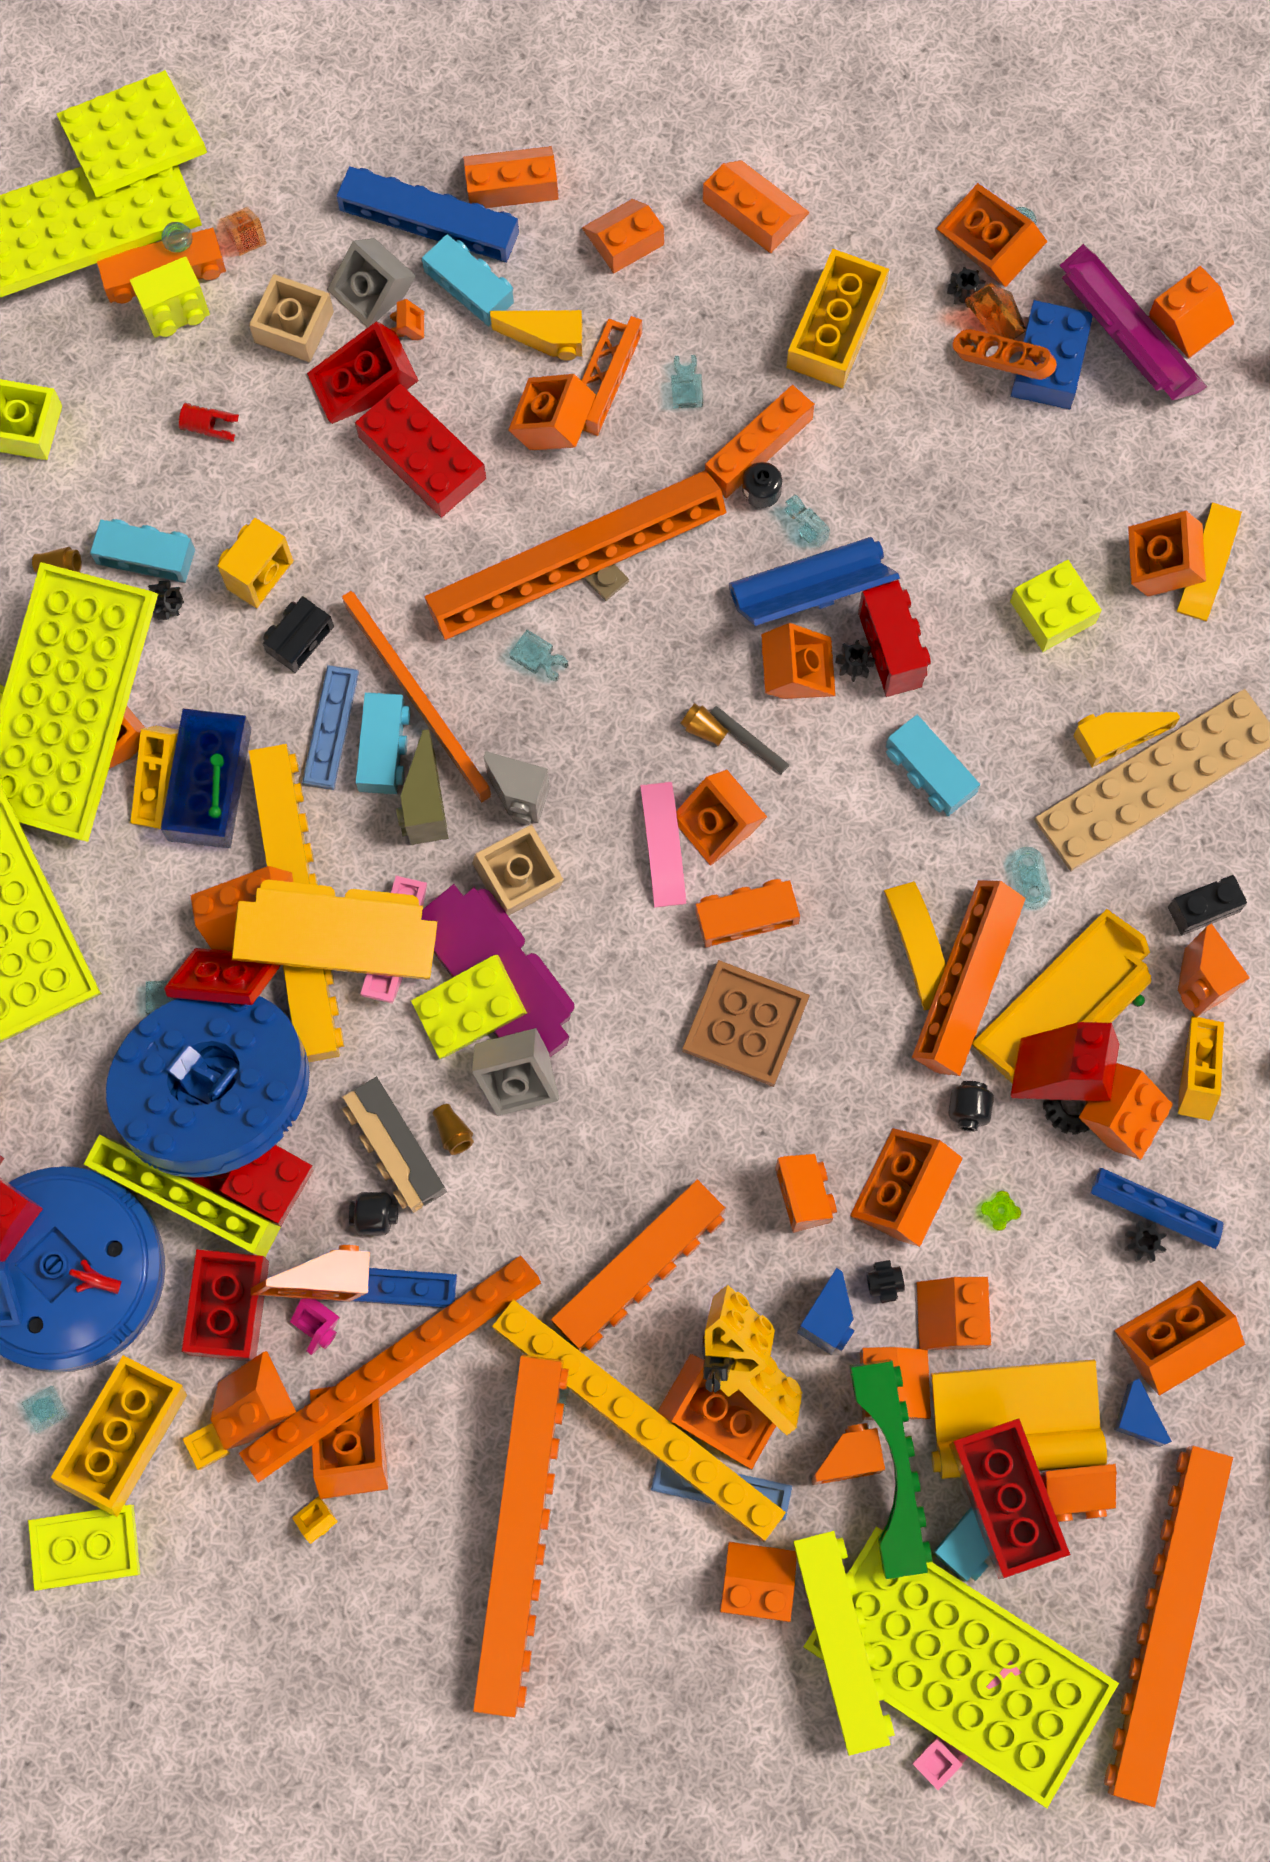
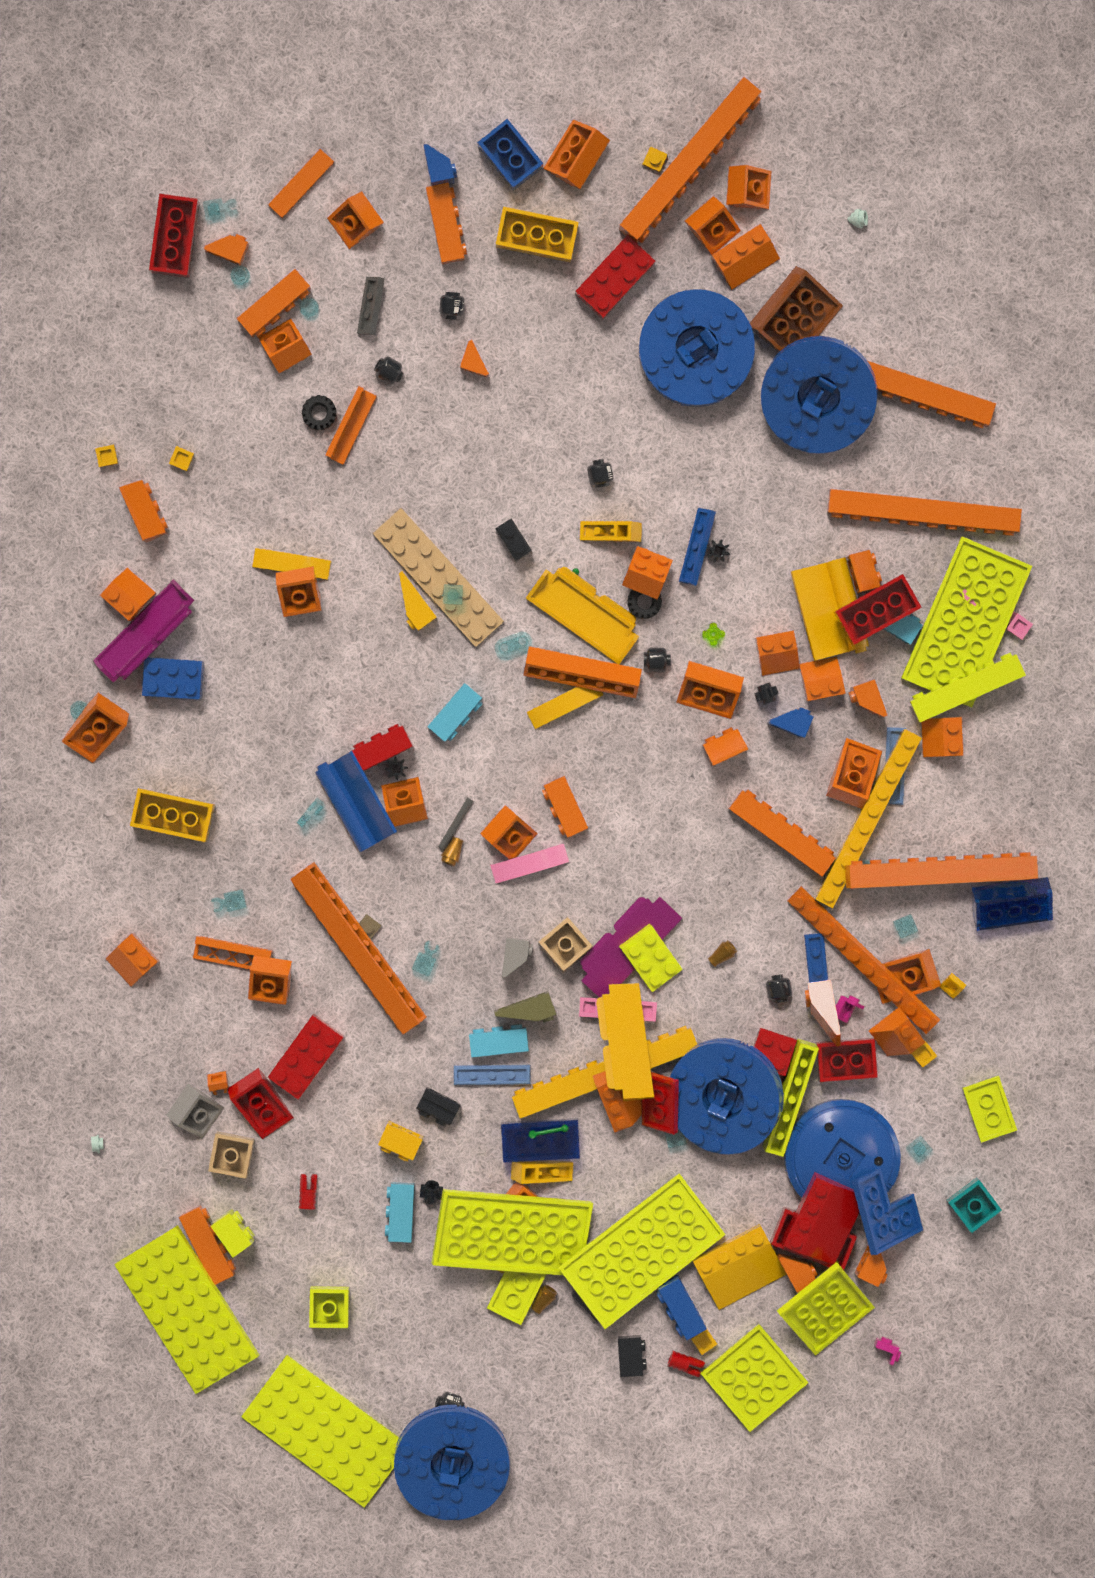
camera: 100 degrees left, 15 degrees up
pearl gold cone [32,547,82,573] -> none
yellow brick [51,1355,187,1517] -> none
neon yellow plate [56,70,207,198] -> none
red bar [69,1260,122,1294] -> none
clear light blue plate [162,222,193,252] -> none
clear orange slope [221,207,267,256] -> none
blue brick [336,166,519,263] -> none
orange tile [342,591,491,803] -> none
piece [342,1076,447,1213] -> none
medium azure brick [422,234,514,327] -> none
orange slope [463,146,559,208] -> none
light grey slope [472,1028,559,1116] -> none
yellow slope [490,310,583,361] -> none
medium nougat plate [682,960,810,1087] -> none
yellow piece [702,1285,802,1436] -> none
orange slope [703,160,809,254] -> none
orange brick [705,384,815,499] -> none
black head [742,462,783,508] -> none
green arch [849,1359,932,1579] -> none
black gear [947,267,986,308] -> none
orange beam [953,329,1057,380] -> none
clear orange slope [965,283,1026,340] -> none
neon yellow brick [1010,559,1102,652] -> none
red slope [1010,1022,1120,1101] -> none
orange slope [1114,1280,1246,1396] -> none
blue slope [1114,1379,1172,1447] -> none
orange slope [1177,923,1250,1018] -> none
none -> light aqua plate [91,1135,103,1154]
none -> clear light blue plate [443,584,463,605]
none -> clear light blue plate [893,914,918,939]
none -> clear blue brick [972,877,1053,931]

